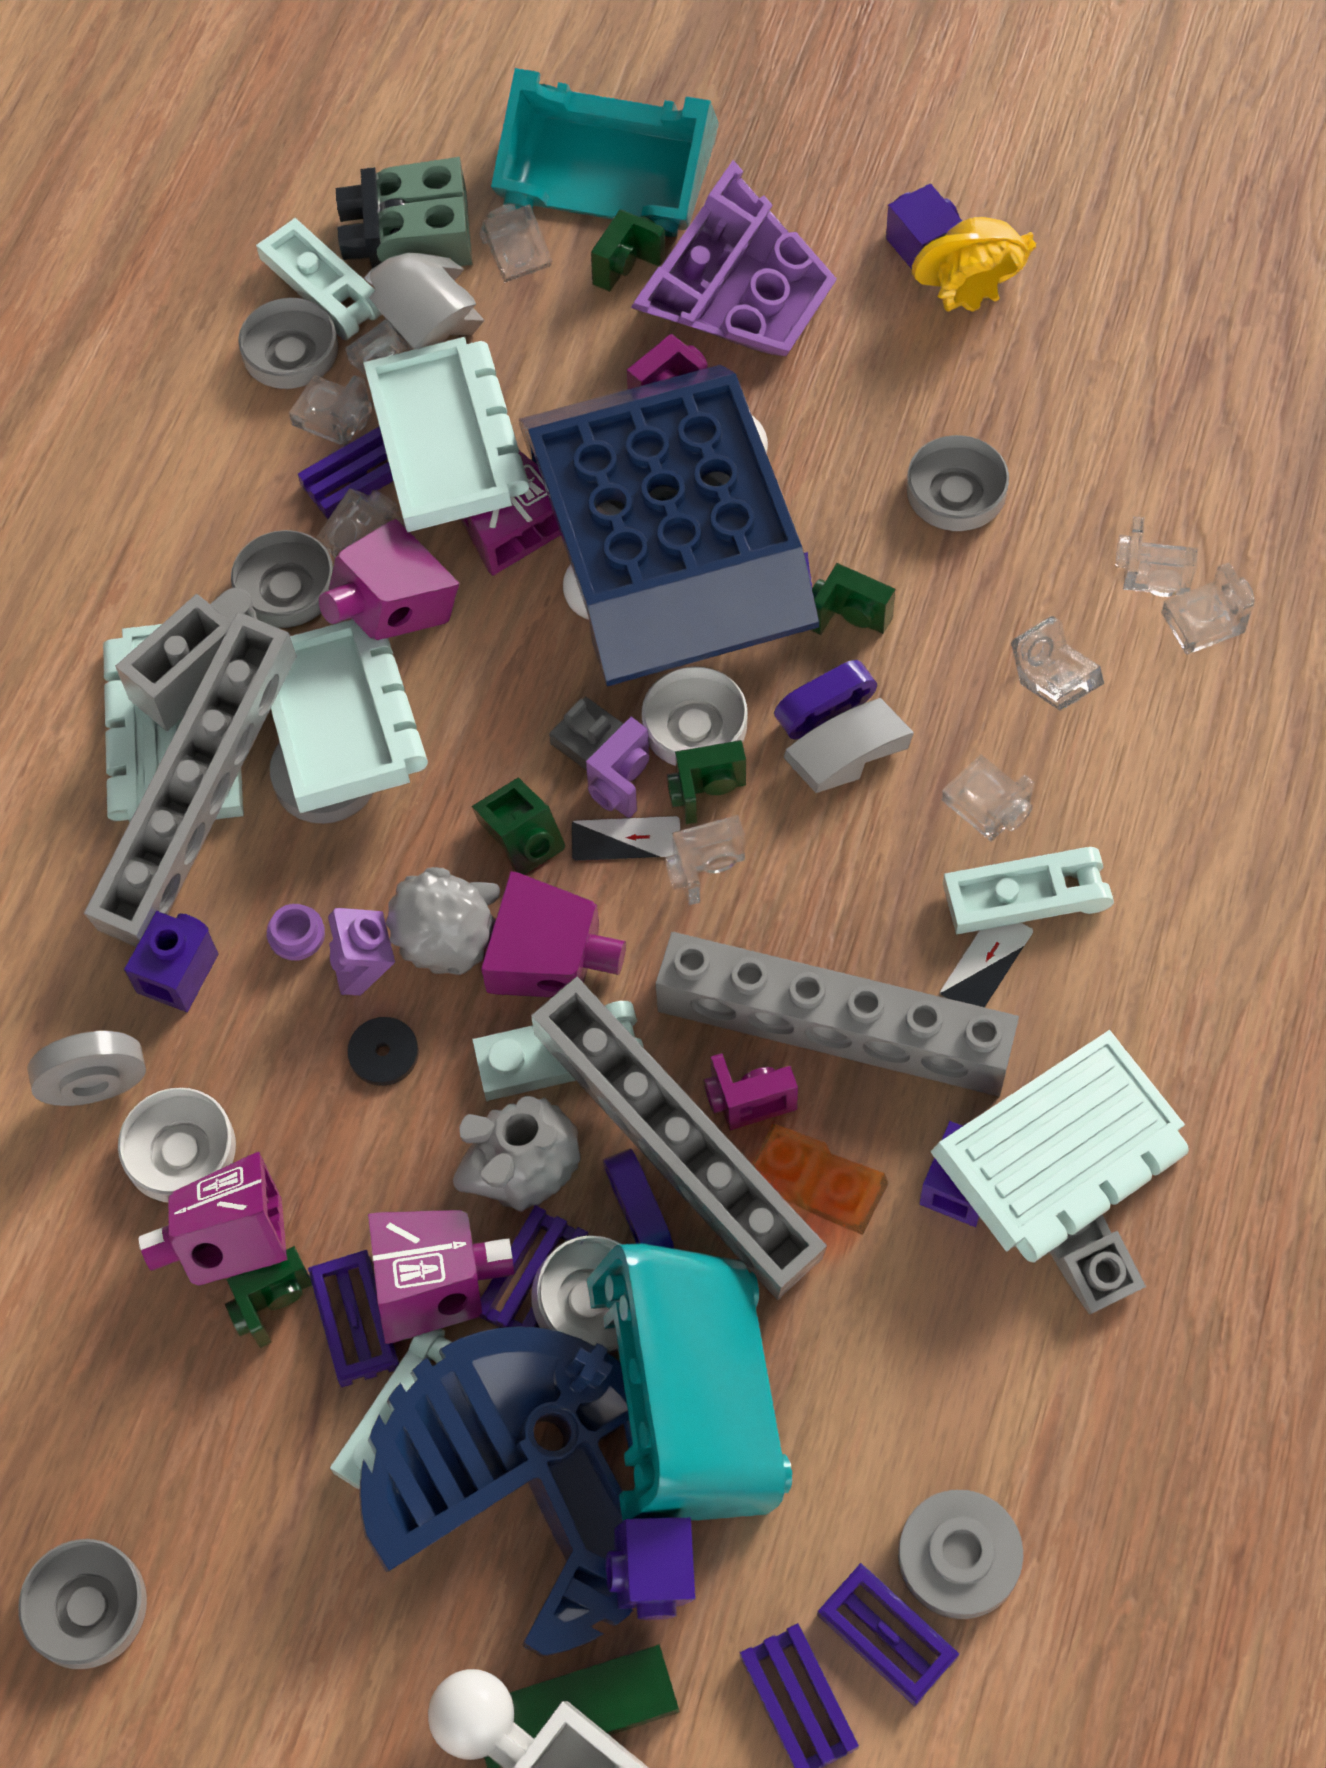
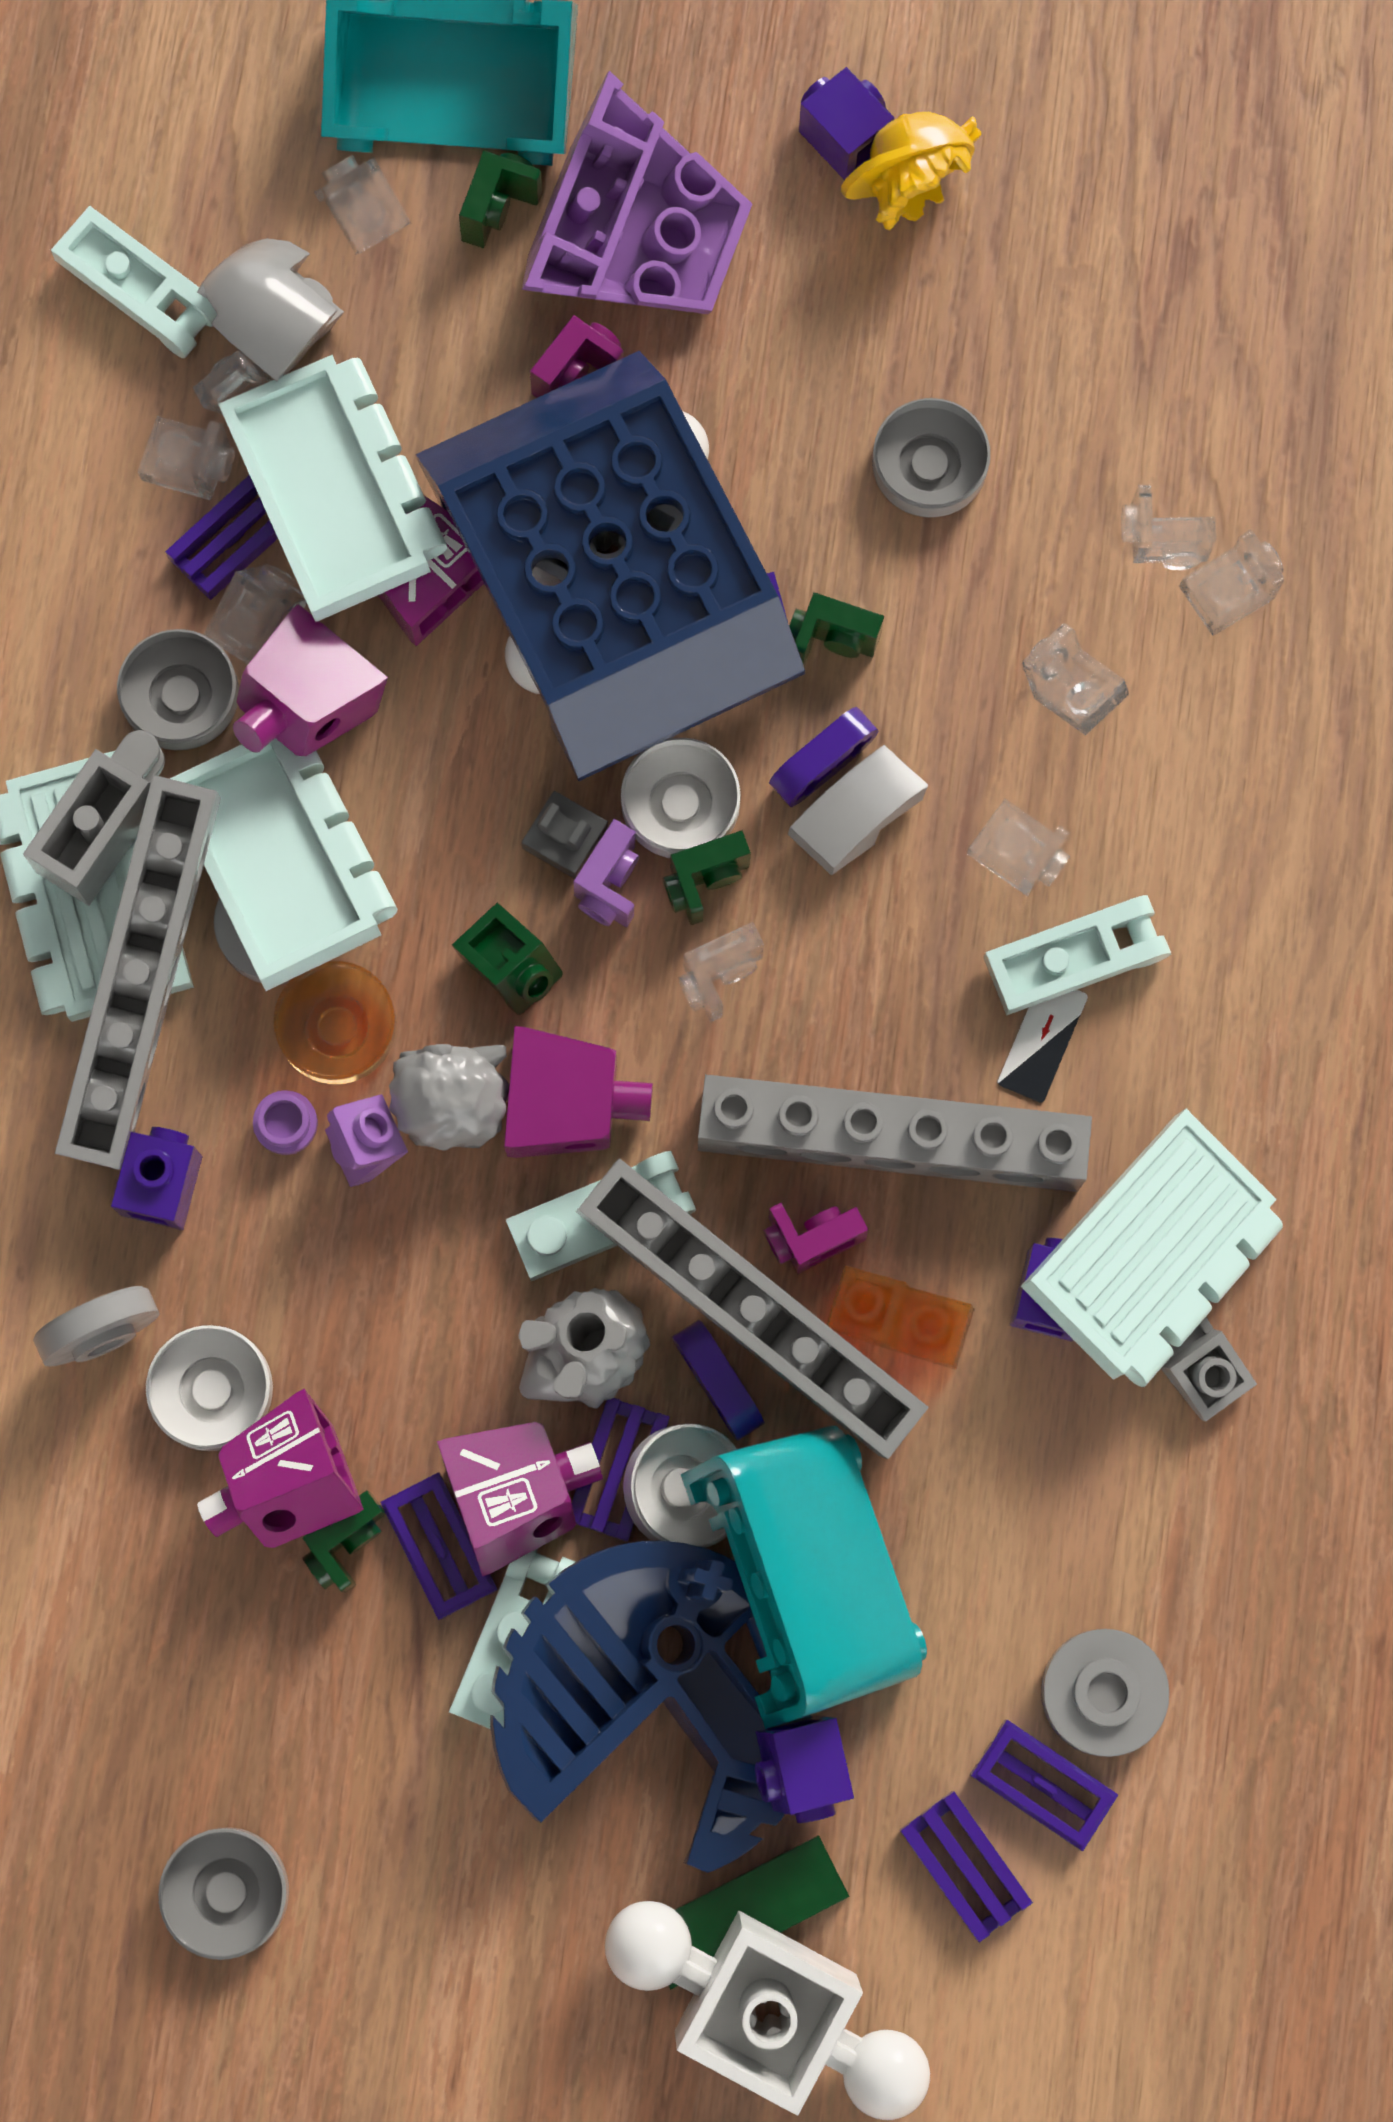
camera: 15 degrees left, 15 degrees up
light grey piece [238,298,338,389] -> none
sand green hips [335,157,473,269] -> none
black wheel [348,1017,419,1086] -> none
sticker [572,816,681,861] -> none
none -> clear orange piece [273,961,397,1084]

